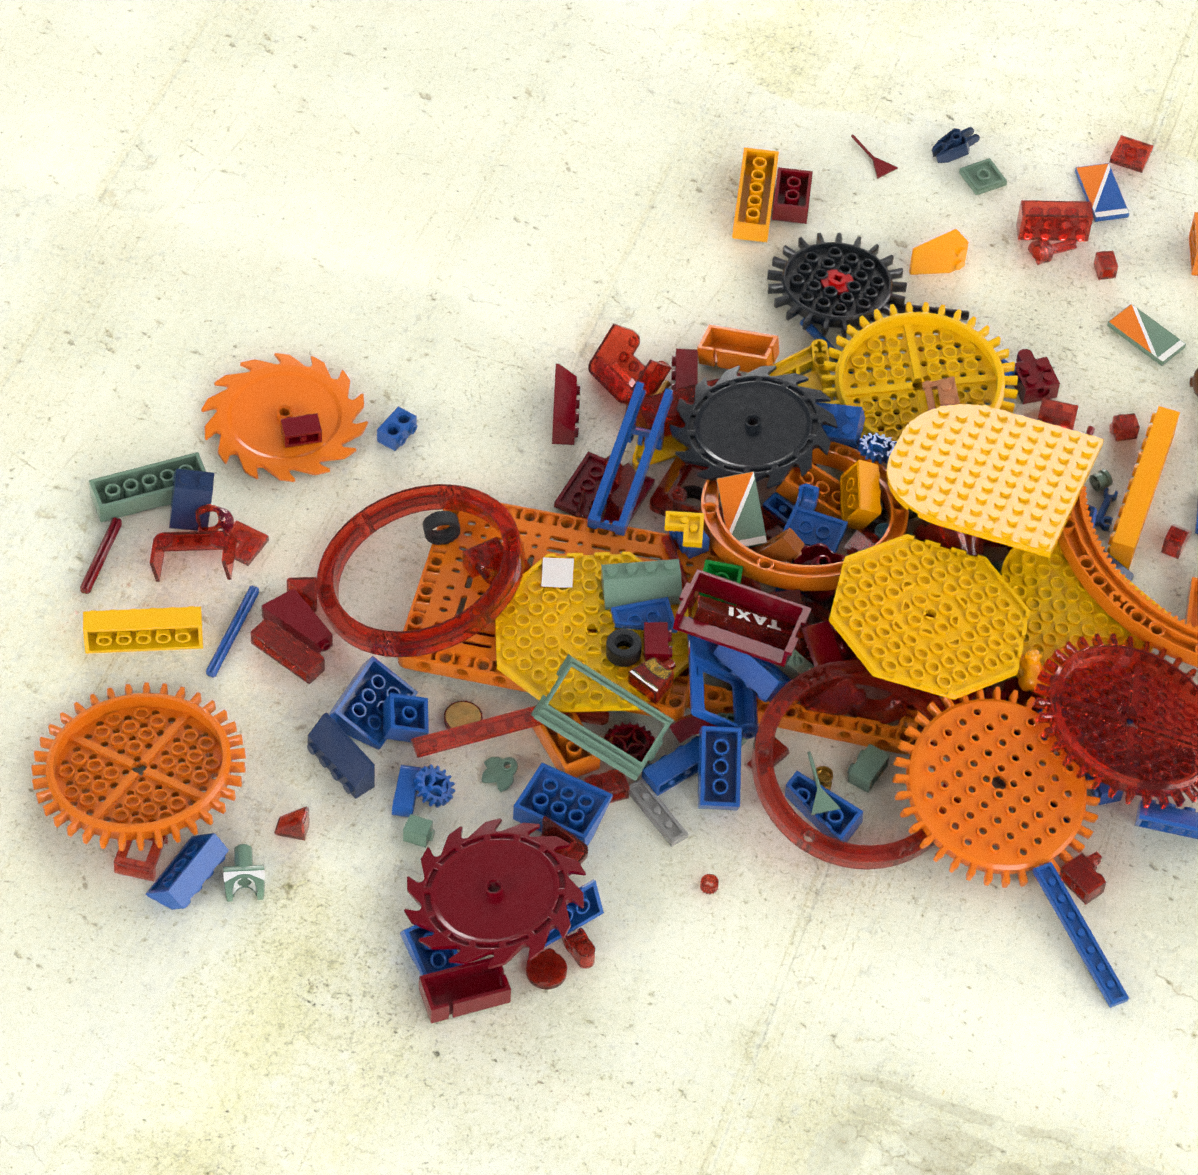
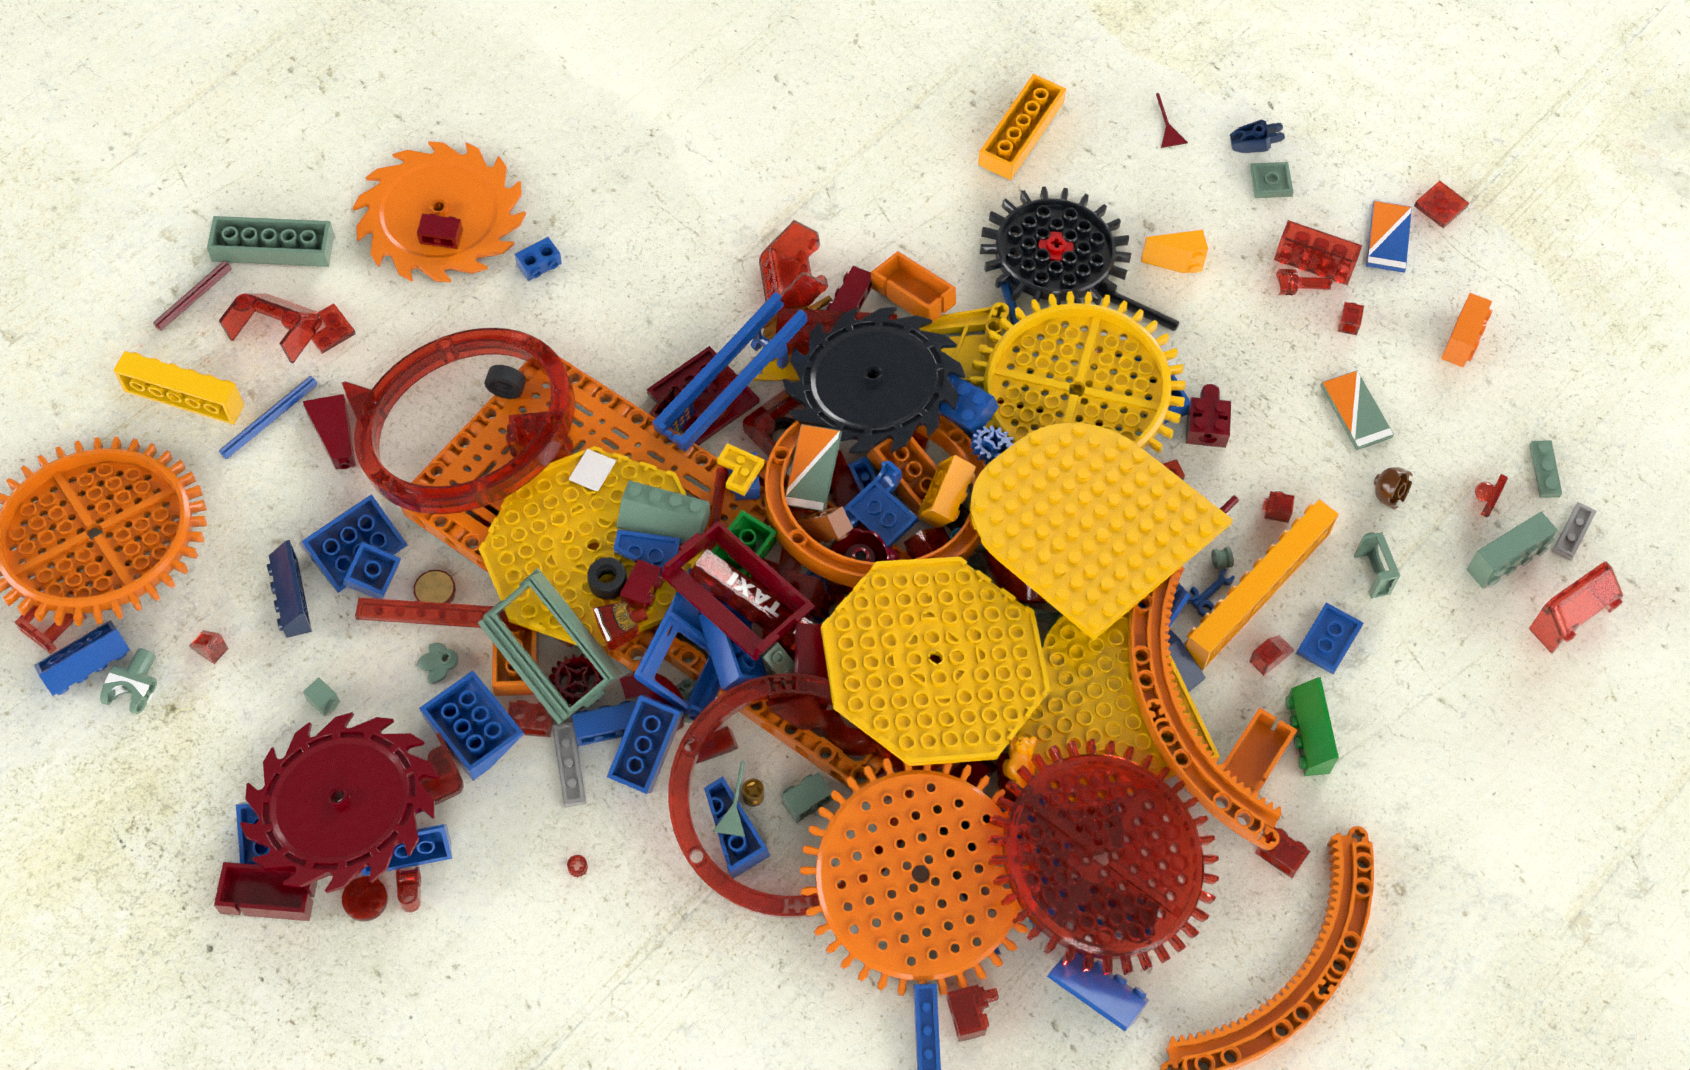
camera: 25 degrees right, 10 degrees up
dark blue slope [169,469,214,532] -> none
clear red piece [195,504,234,534] -> none
clear red brick [250,618,325,684] -> none
blue beam [392,765,421,817] -> none
blue gear [413,764,455,808] -> none
dark red slope [552,364,580,445] -> none
dark red brick [772,167,813,224] -> none
nougat plate [922,376,960,411] -> none
clear red brick [1037,398,1078,430] -> none

